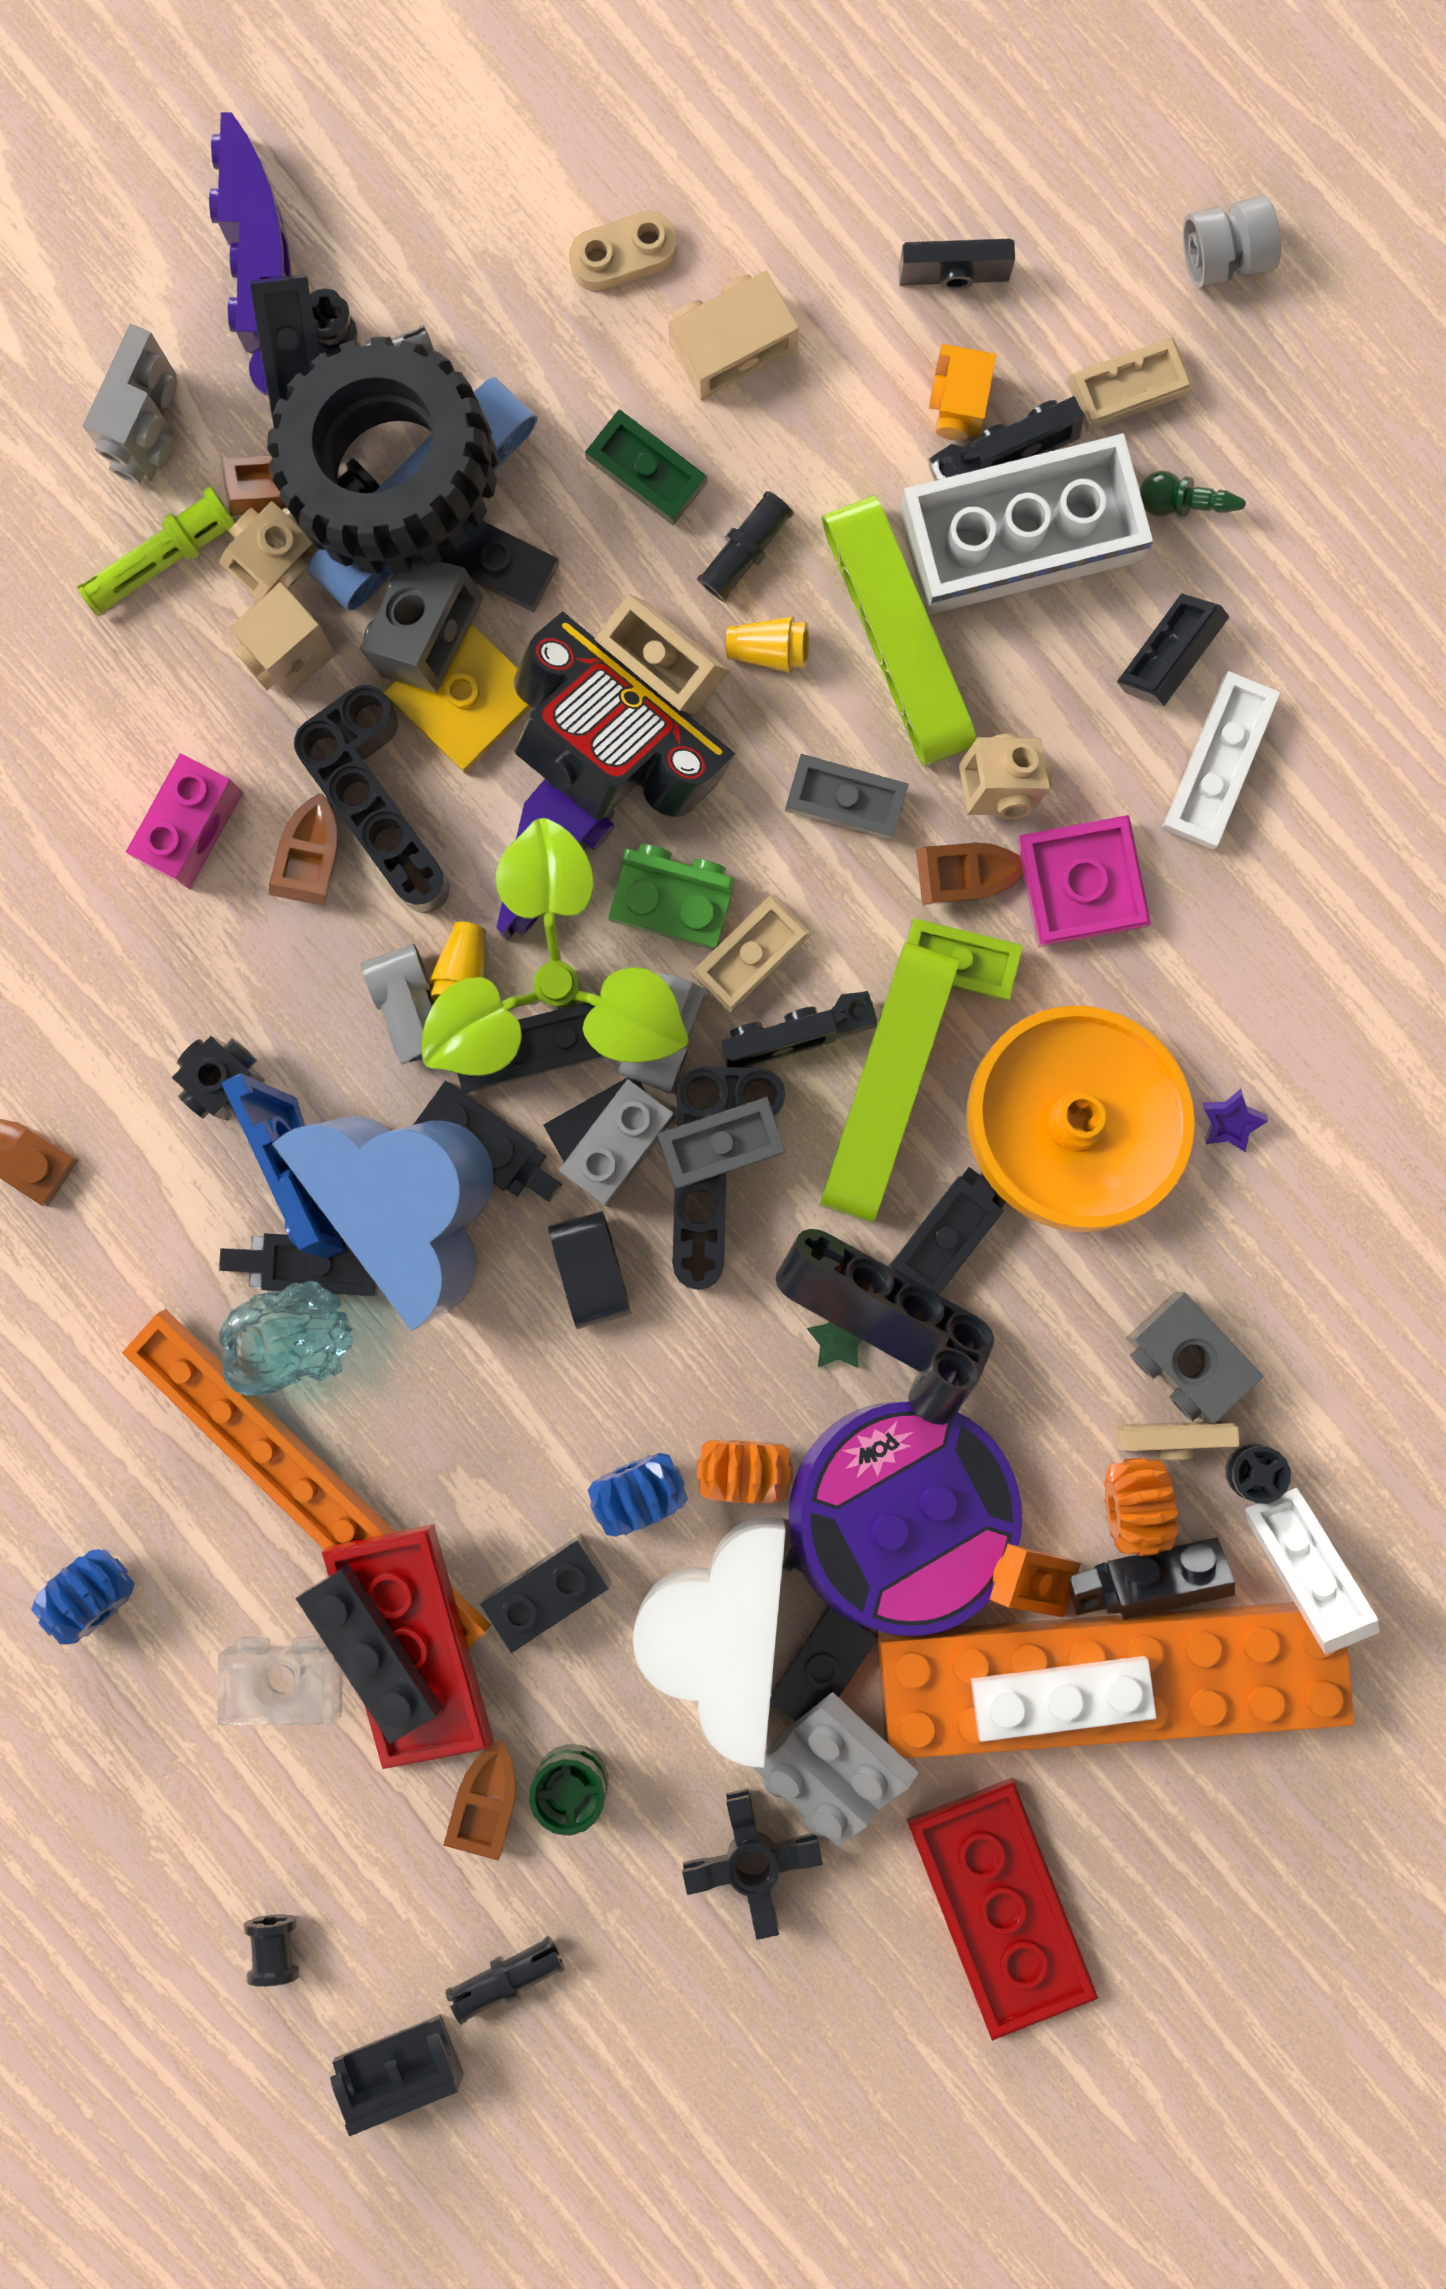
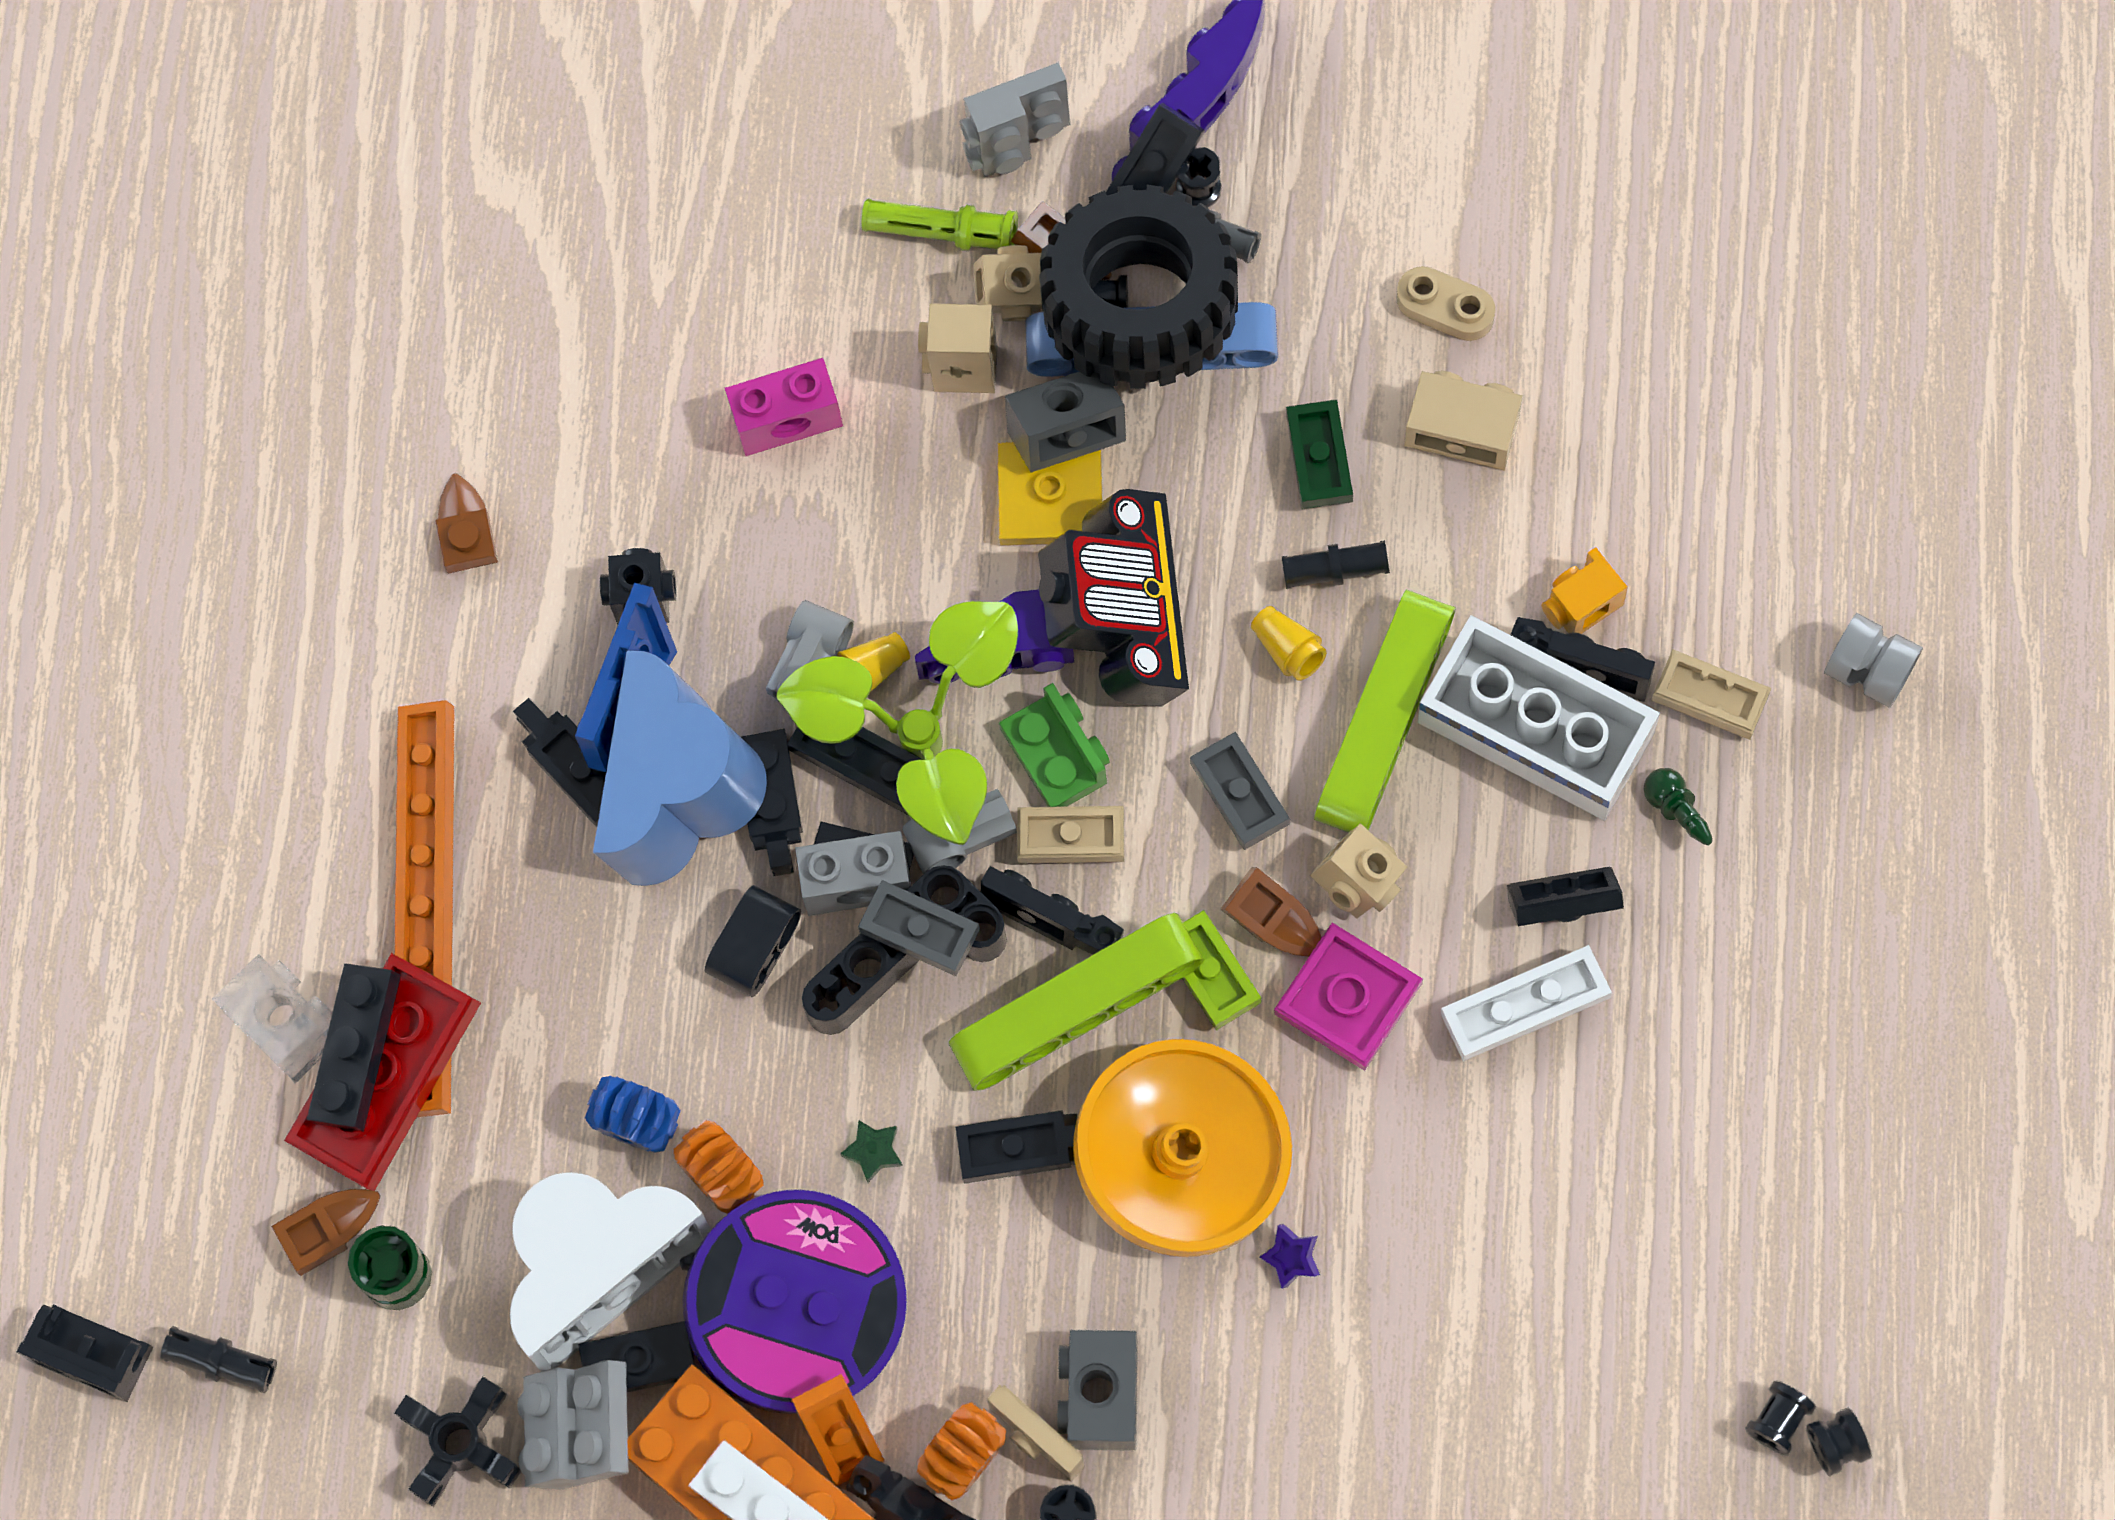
camera: 50 degrees right, 15 degrees down
blue gear [31,1549,135,1645] -> none
clear light blue hair [218,1281,354,1396] -> none
black bush [243,1914,299,1987] -> none
dark orange plate [269,794,338,906] -> none
black beam [294,685,450,913] -> none
black plate [438,520,559,612] -> none
black brick [480,1533,612,1653] -> none
tan brick [594,593,730,715] -> none
black beam [775,1229,994,1425] -> none
black plate [899,238,1015,290] -> none

